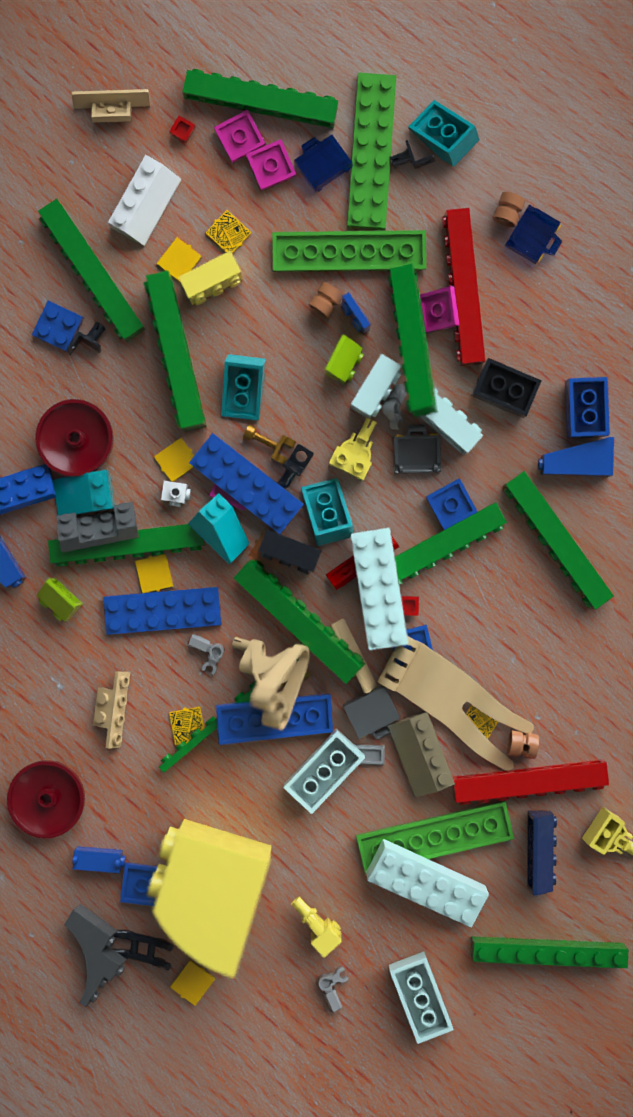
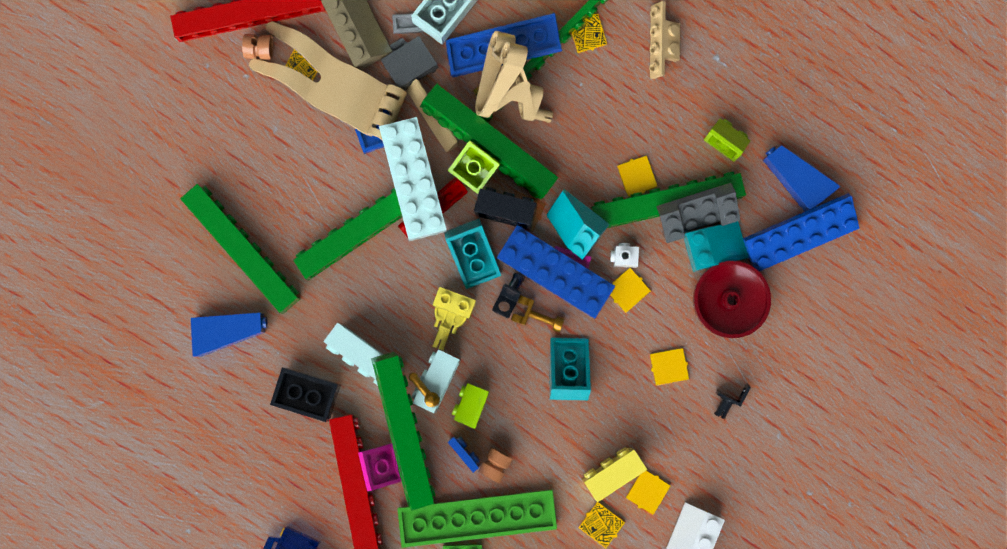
camera: 175 degrees right, 5 degrees down
blue plate [32,300,84,352] -> none
green brick [38,198,146,342] -> none
blue plate [103,587,222,635] -> none
green brick [144,270,207,432] -> none
light grey bar [188,634,224,675] -> none
light grey bar [383,384,406,430] -> none
dark grey piece [393,425,441,474] -> none
red plate [401,596,419,616] -> none
blue plate [426,478,478,530] -> none
blue brick [565,377,610,438] -> none
none -> pearl gold piece [408,372,440,407]
none -> lime slope [448,140,500,194]
none -> yellow piece [650,348,689,385]

